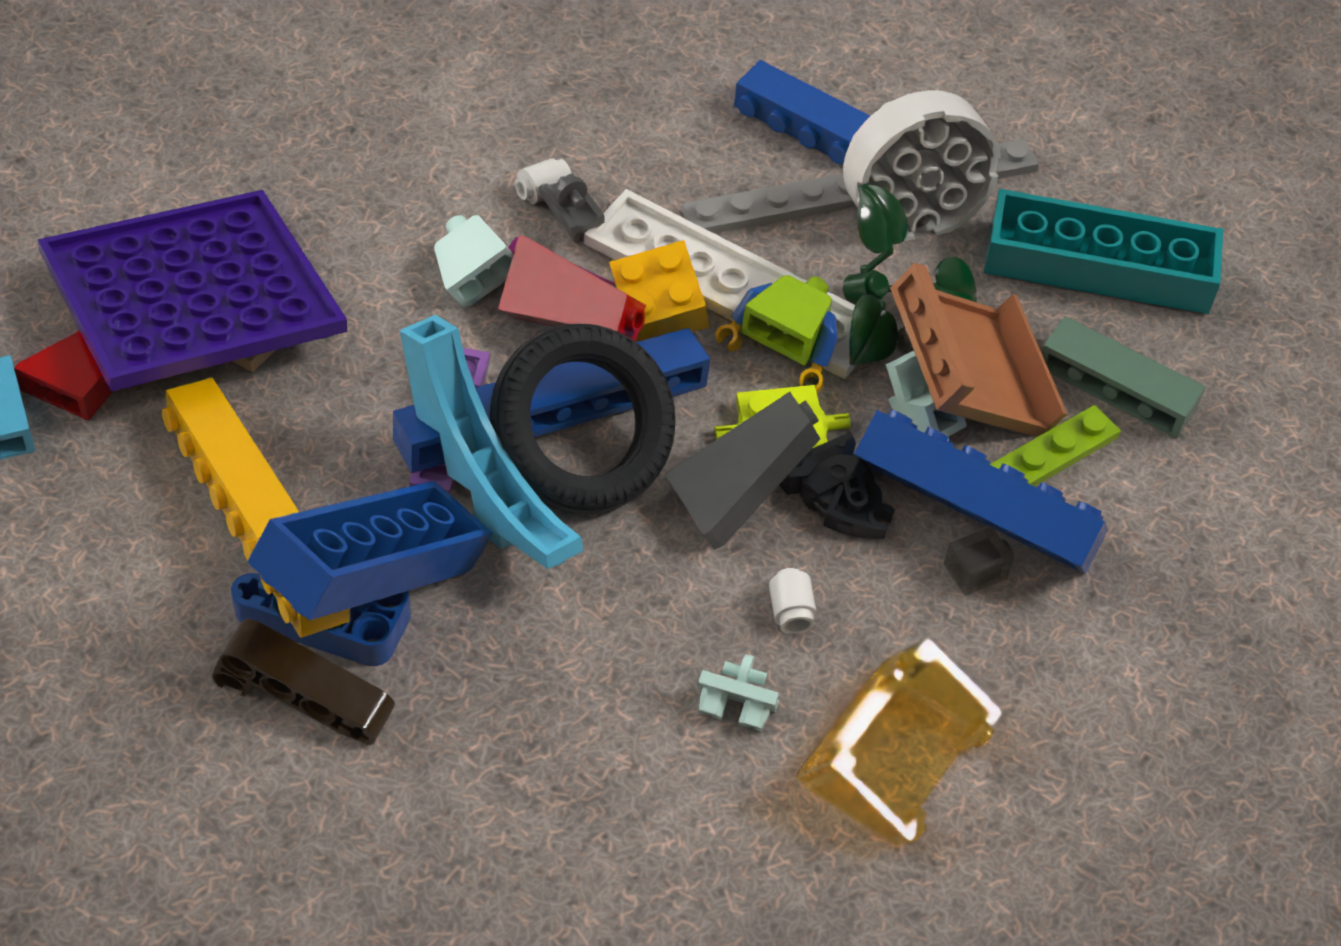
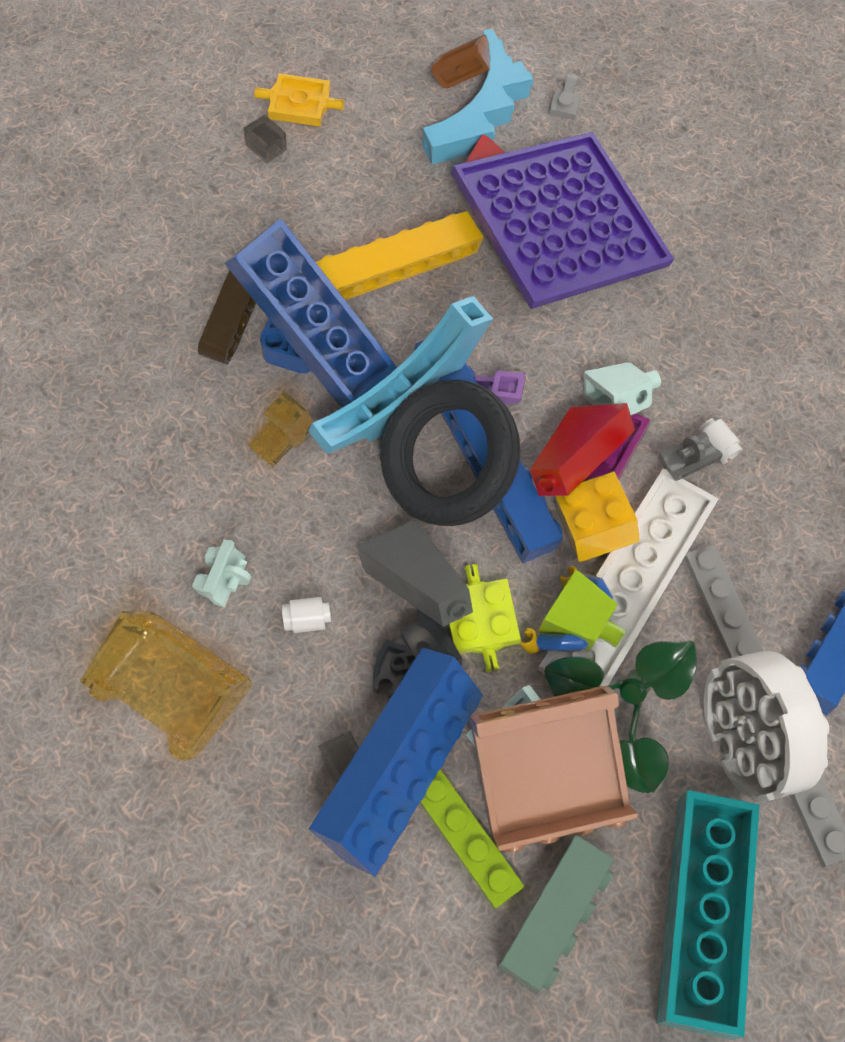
camera: 90 degrees right, 10 degrees up
none -> clear yellow brick [248,391,312,468]

